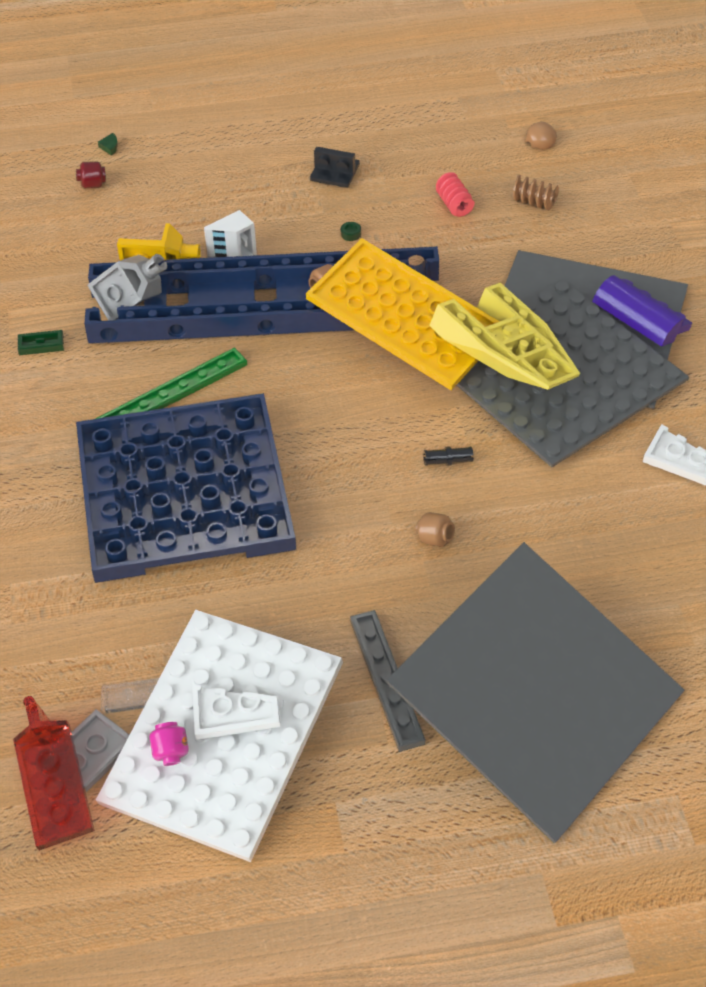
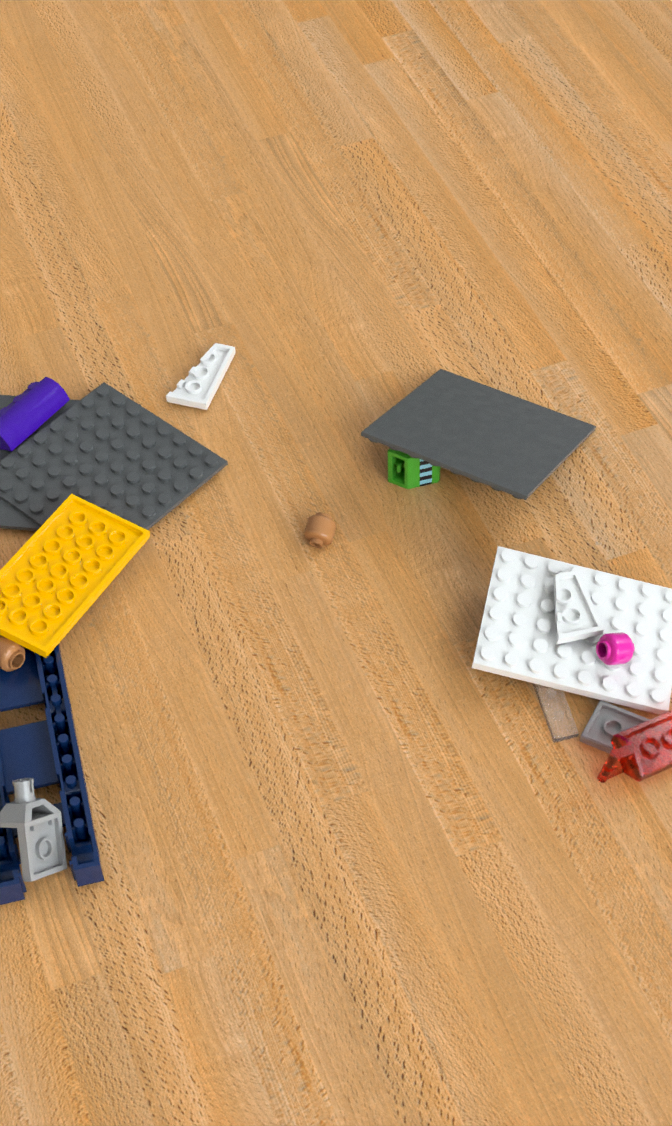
camera: 100 degrees left, 0 degrees up
dark green tile [18,330,64,356] -> none
dark blue plate [76,393,296,583] -> none
green tile [95,347,247,419] -> none
dark grey tile [350,610,426,752] -> none
black pin [423,446,474,466] -> none
light yellow wedge [429,283,580,390] -> none

